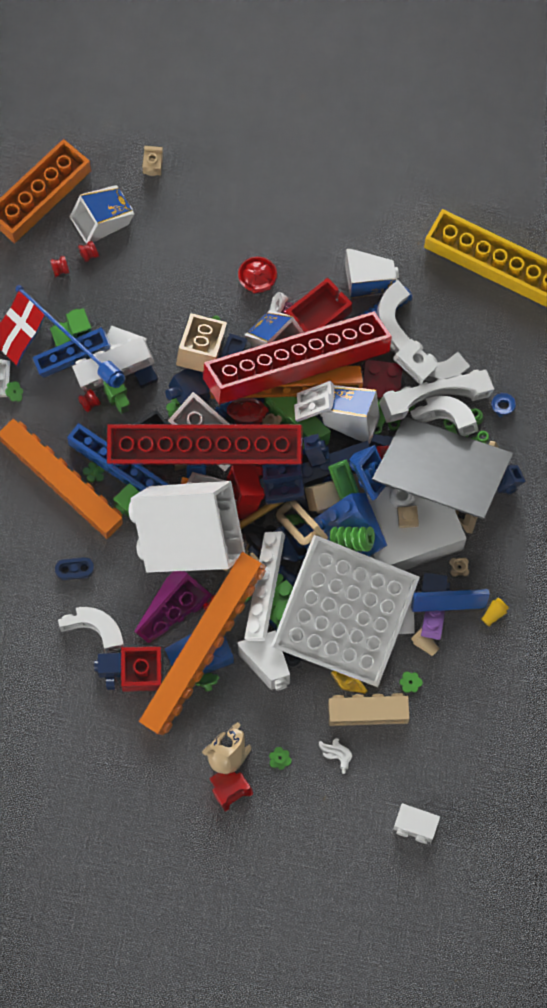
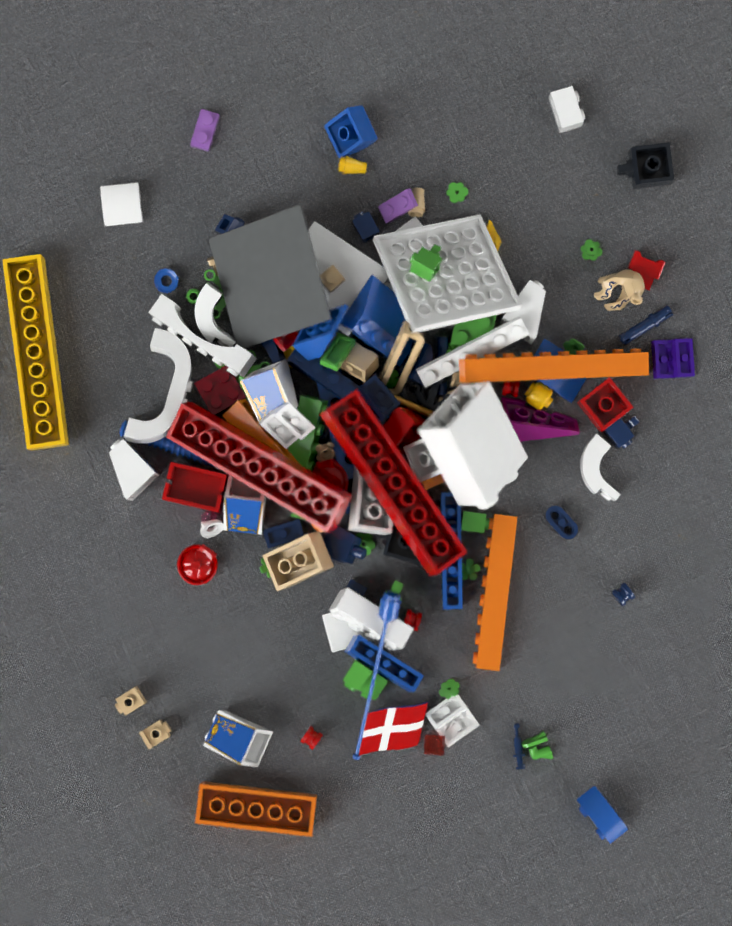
camera: 120 degrees left, 15 degrees up
red wheel [78,240,99,263] -> none
dark blue brick [303,434,330,467] -> none
white piece [319,738,352,774] -> none
tan brick [328,693,409,726] -> none
bright green piece [330,527,375,552] -> none
white brick [393,339,439,384] -> none
blue tile [411,589,490,612] -> none
tan plate [450,558,469,577] -> none
none -> tan brick [115,686,147,716]
none -> blue slope [324,105,378,159]
none -> bright green brick [410,244,442,282]
none -> yellow head [524,382,554,410]
none -> black hinge [617,142,675,189]
none -> dark blue pin [618,305,673,346]
none -> dark purple slope [651,339,695,379]

